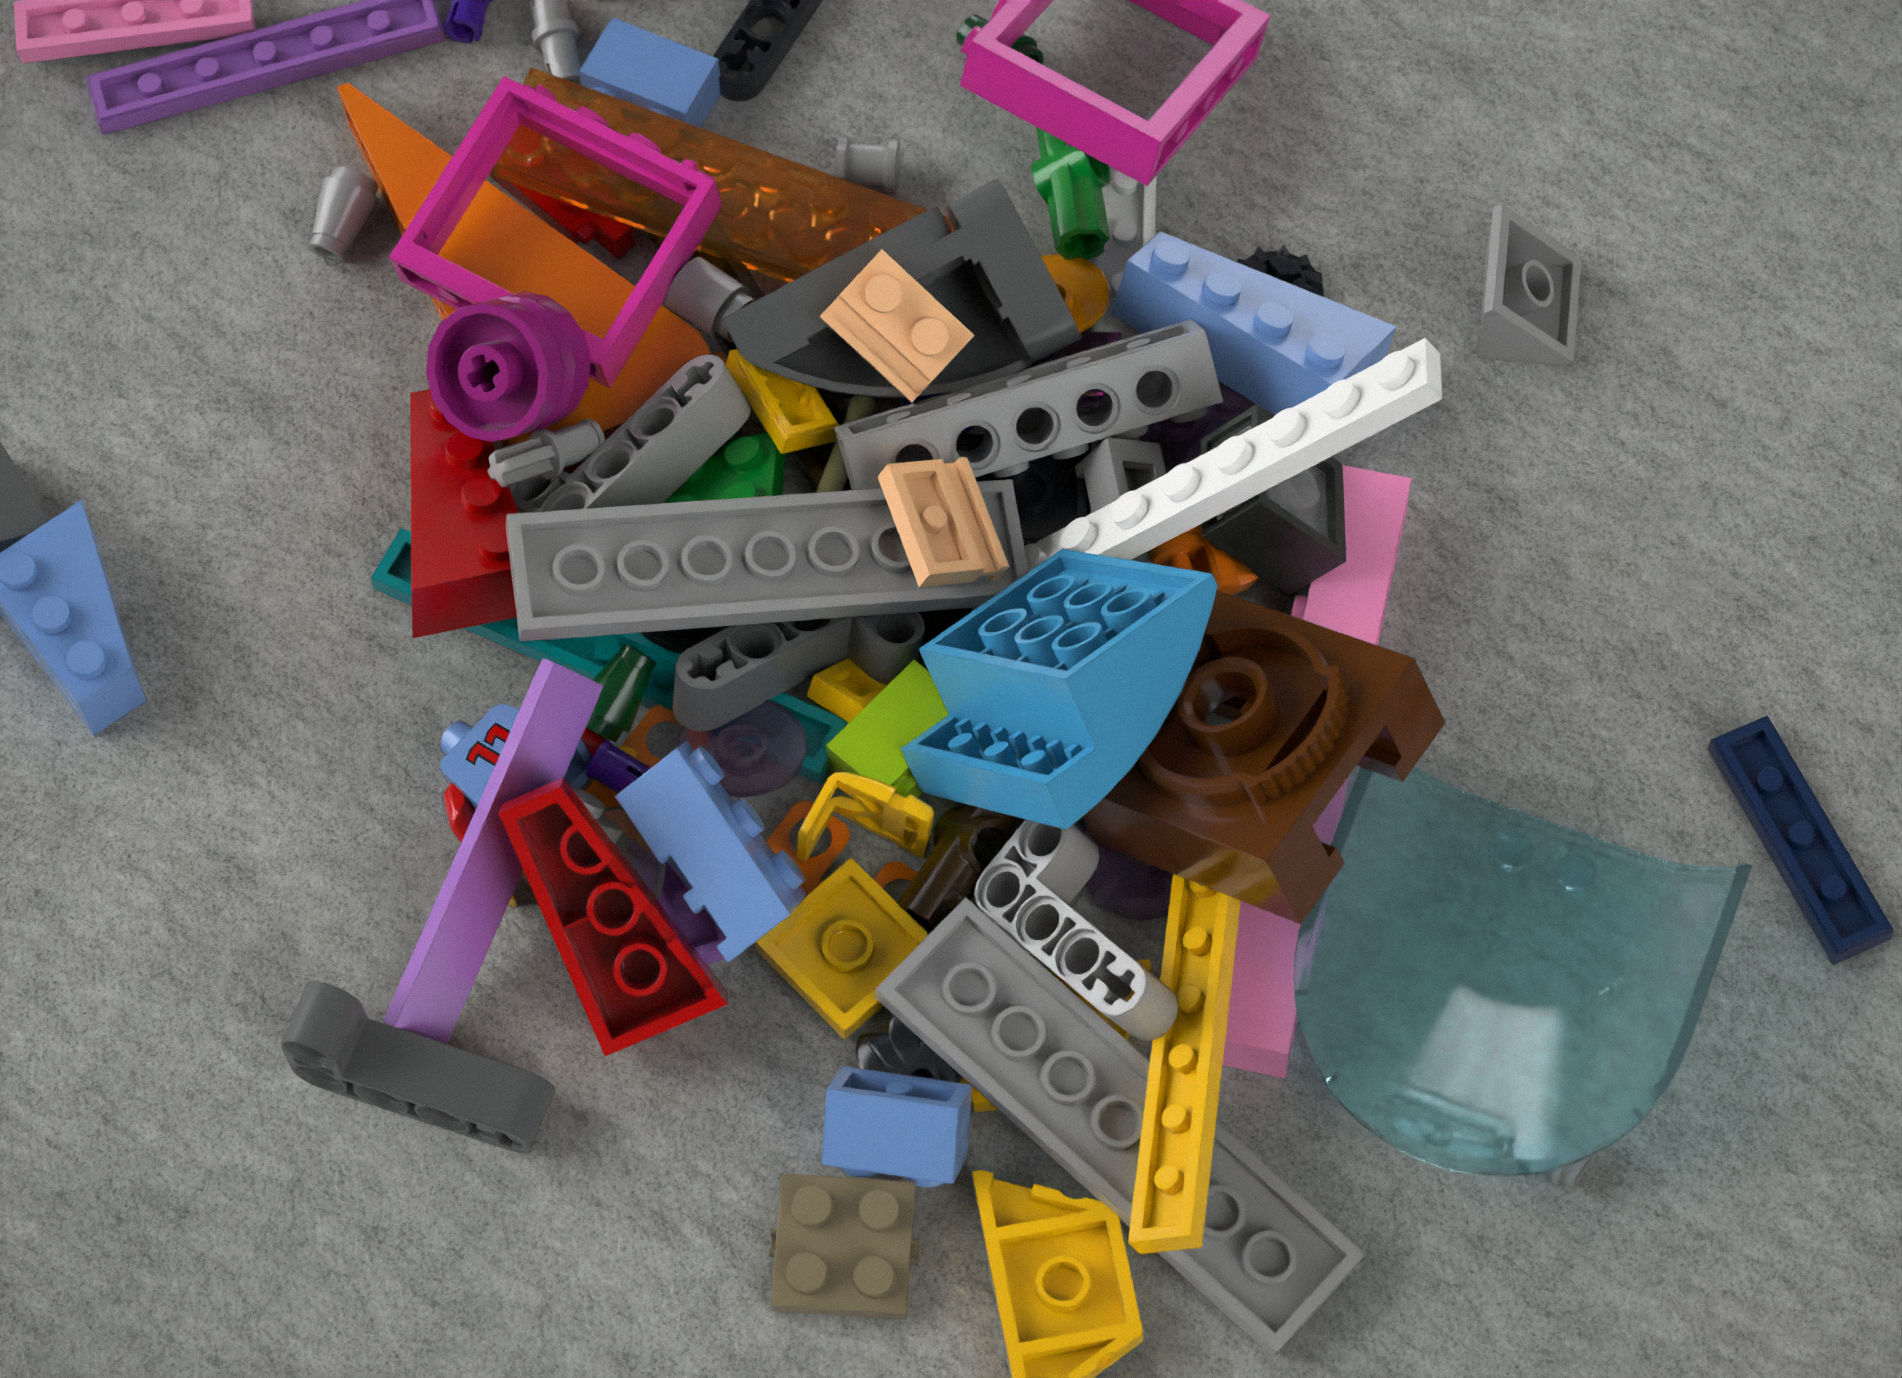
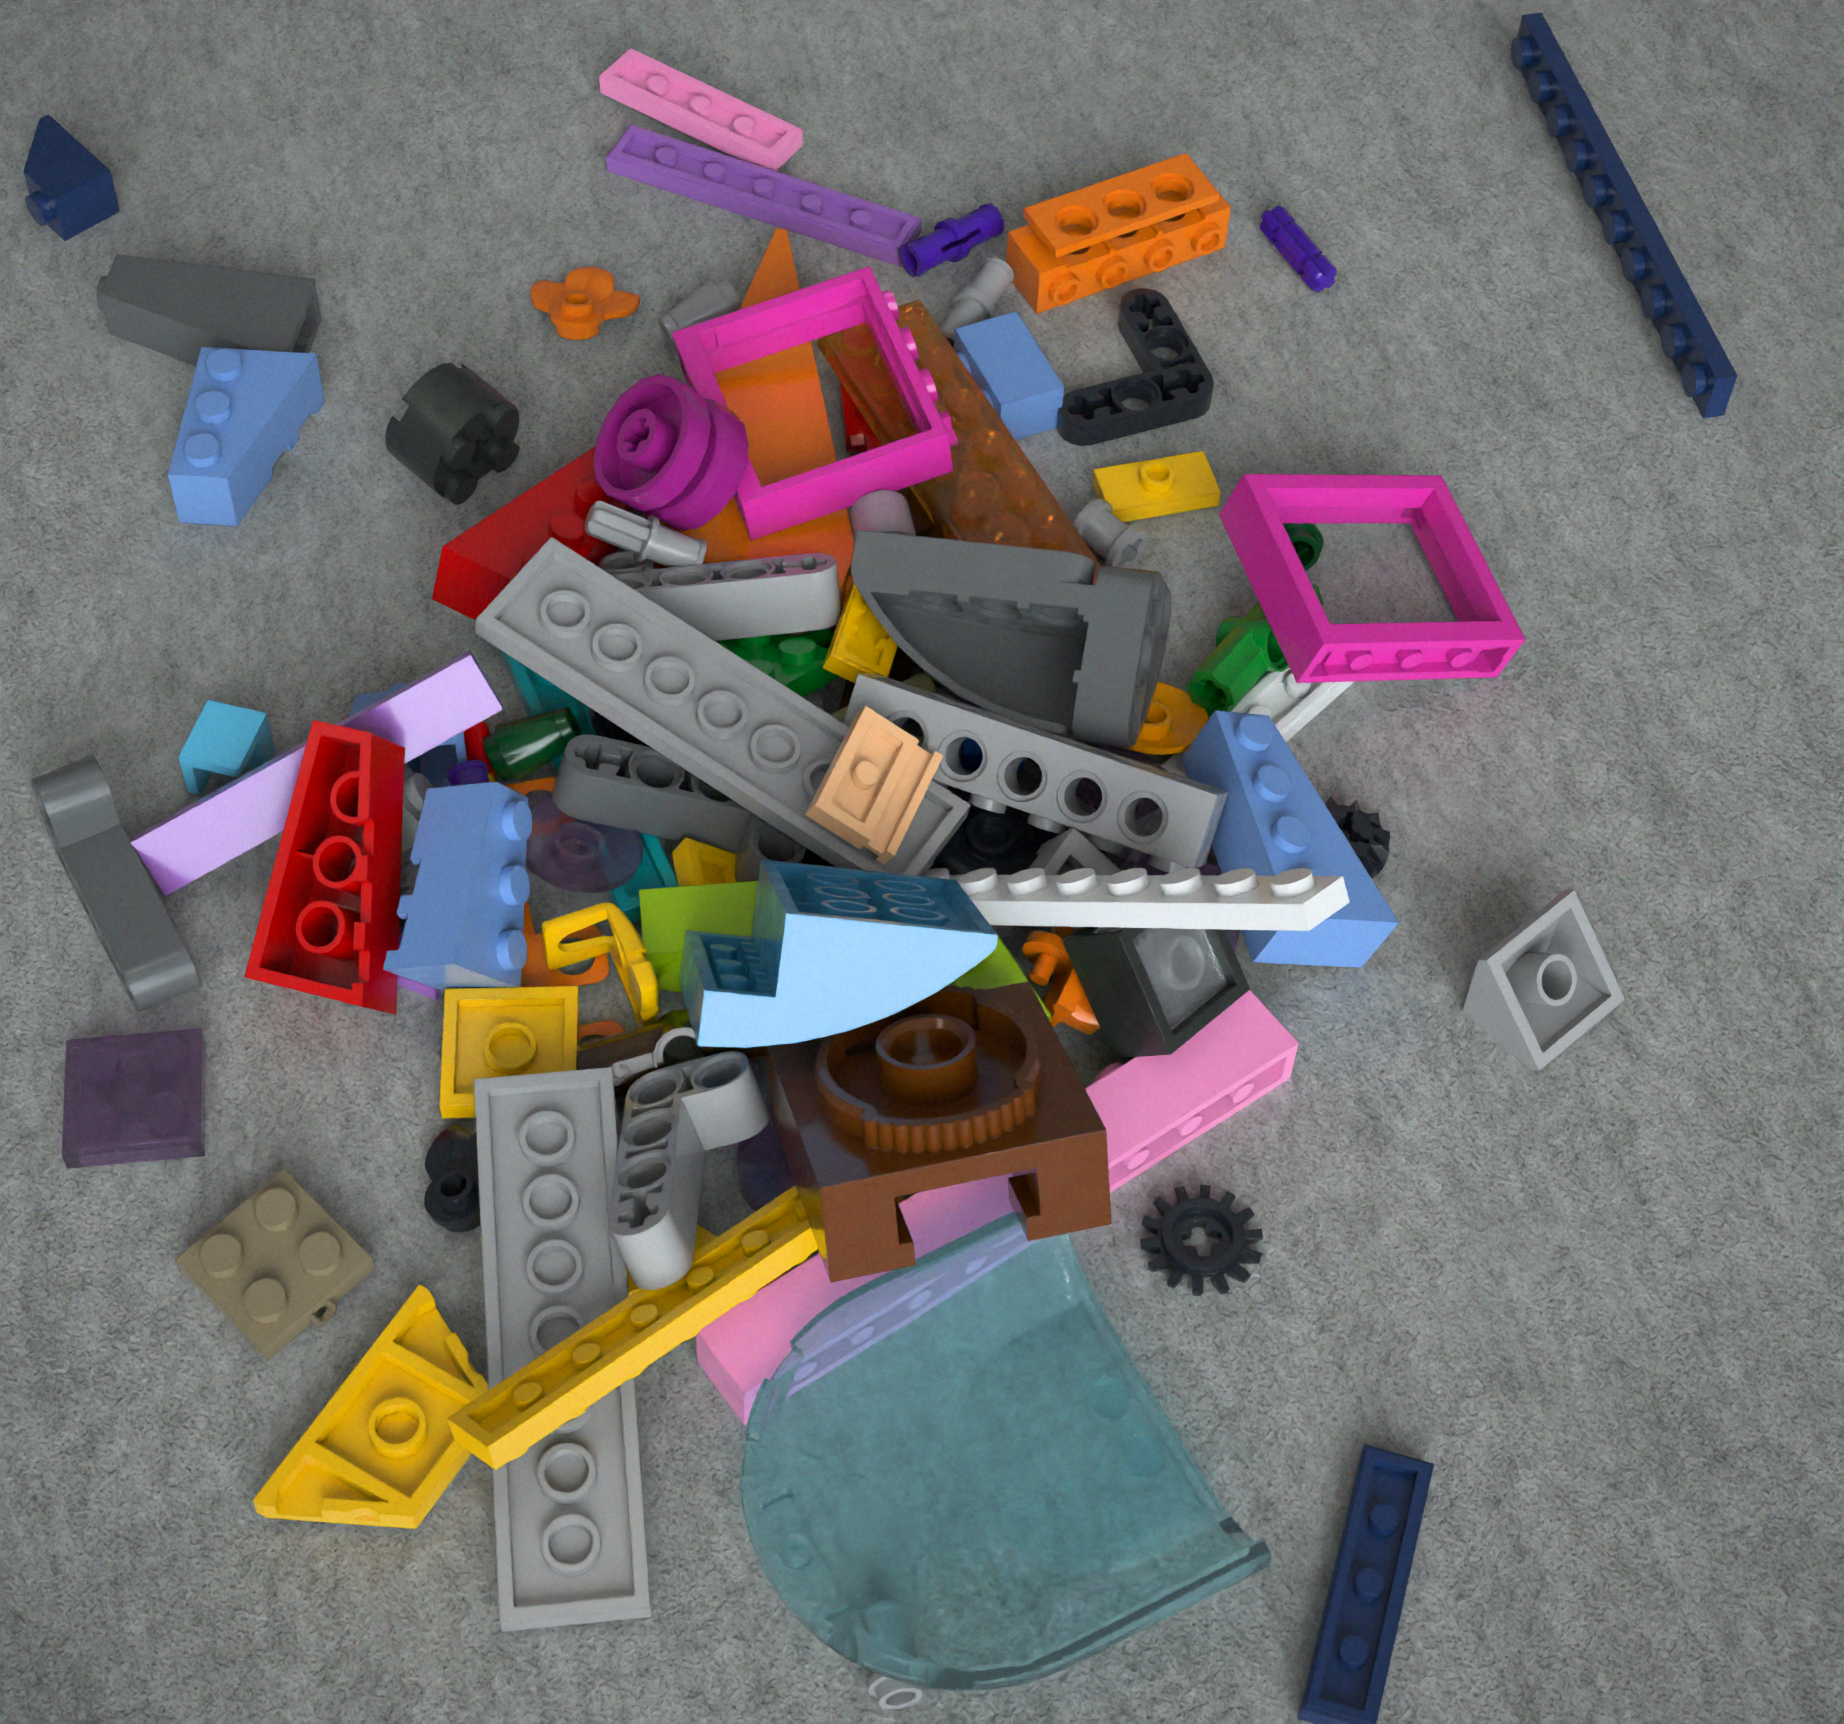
camera: 35 degrees right, 10 degrees down
light nougat plate [819,249,974,403] -> none
medium blue brick [822,1066,972,1187] -> none
none -> clear purple plate [62,1028,206,1169]
none -> medium azure panel [178,700,275,795]
none -> pearl dark grey brick [385,362,520,505]
none -> orange plate [531,266,640,340]
none -> yellow plate [1092,451,1221,522]
none -> black gear [1140,1185,1263,1296]

